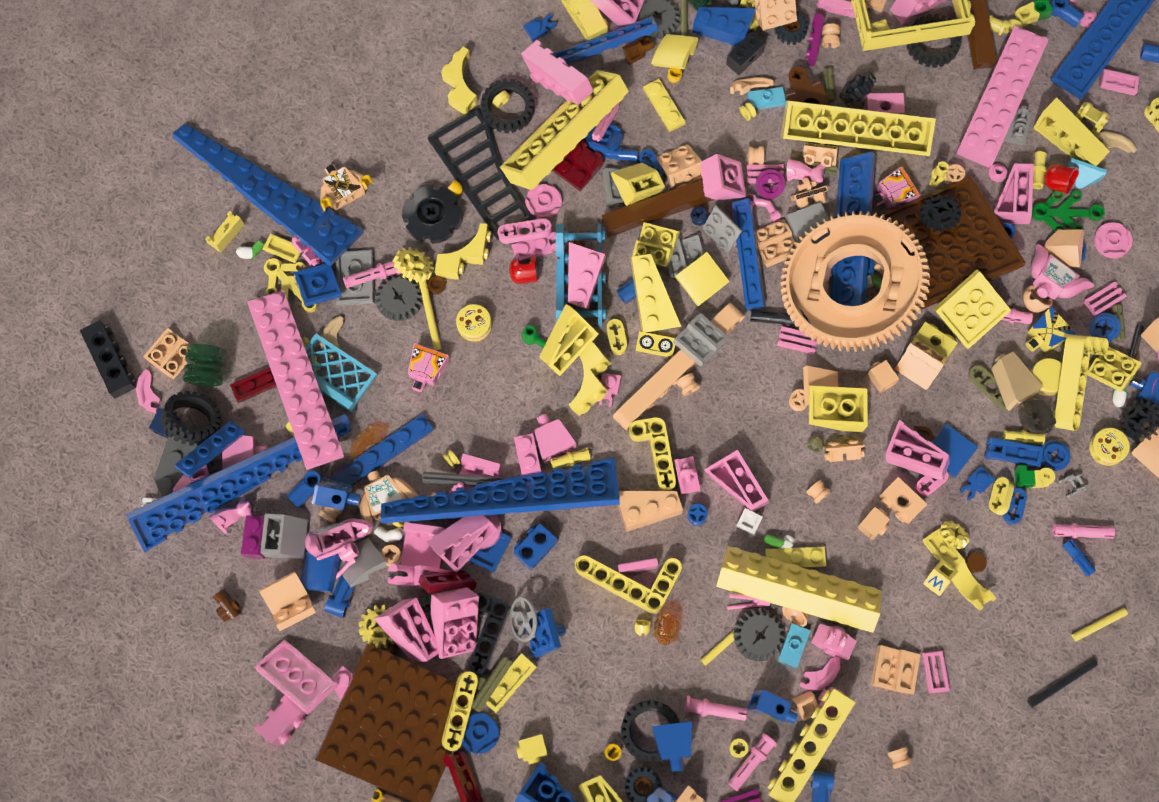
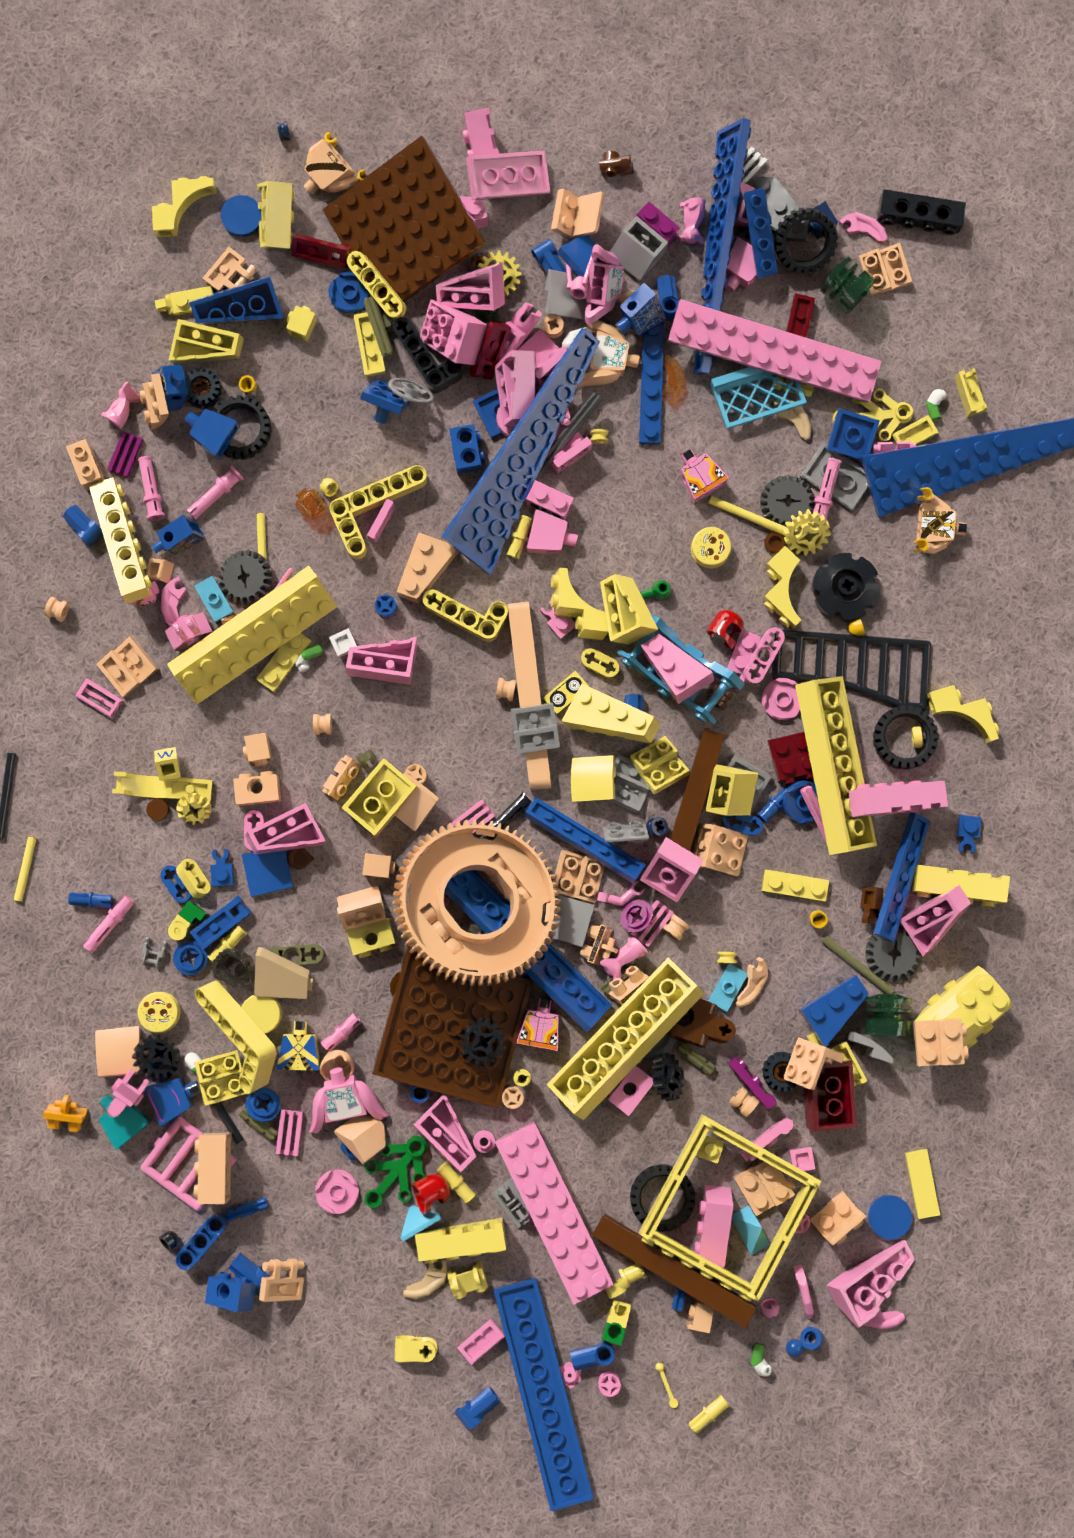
camera: 125 degrees right, 10 degrees up
light yellow slope [651,34,698,69] -> none
bright pink hips [674,456,700,495] -> none
black brick [726,31,765,75] -> none
light yellow bush [729,739,748,758] -> none
light yellow plate [933,270,1011,349] -> none

